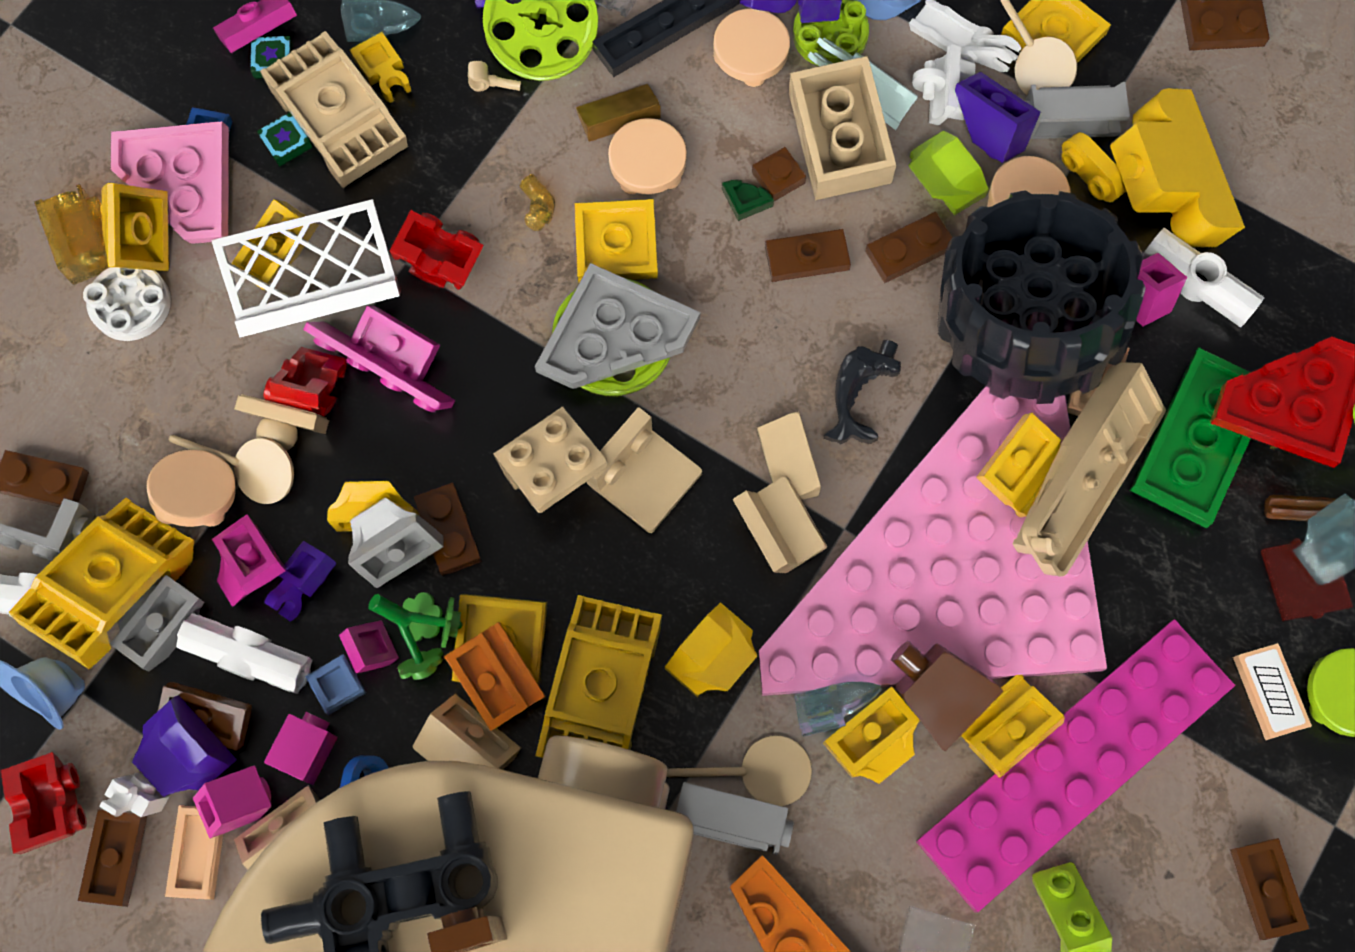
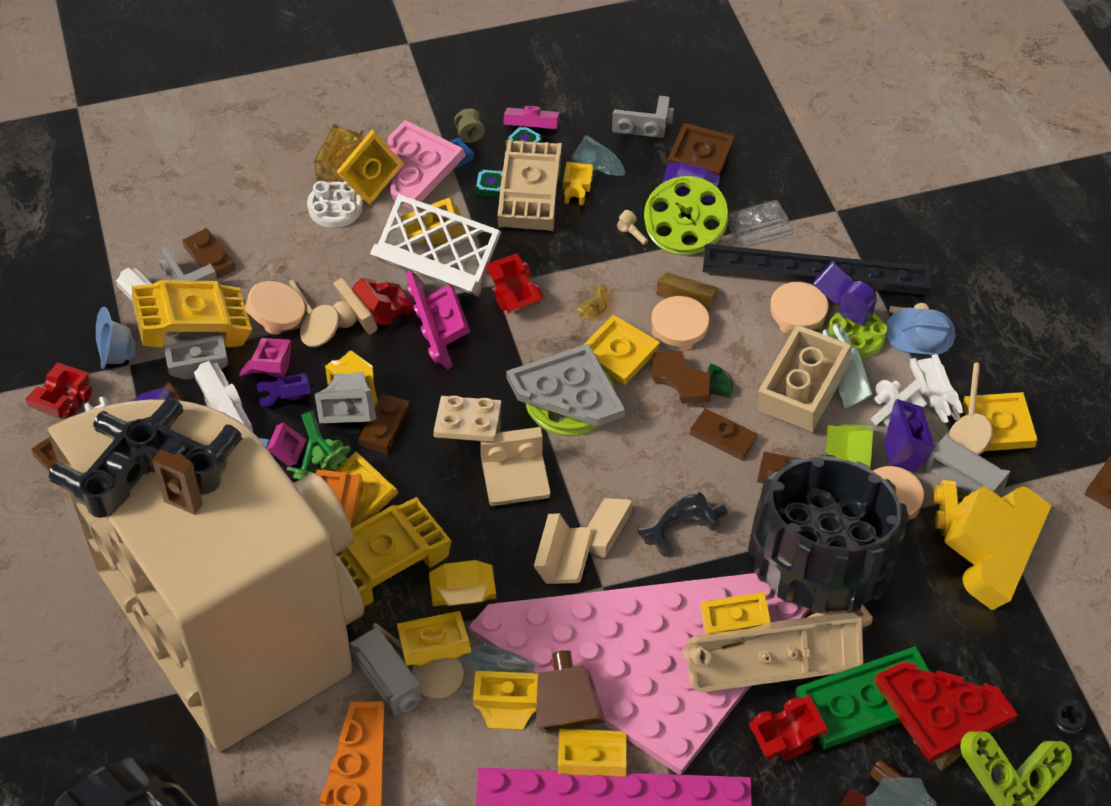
camera: 40 degrees right, 20 degrees down
reddish brown plate [752,147,806,201] -> none
dark pink brick [1136,253,1187,326] -> none
white piece [1143,228,1265,327] -> none
none -> yellow plate [397,611,471,666]
none -> olive wheel [454,109,485,143]
none -> reddish brown tile [652,351,712,404]
none -> red cylinder [749,695,827,761]

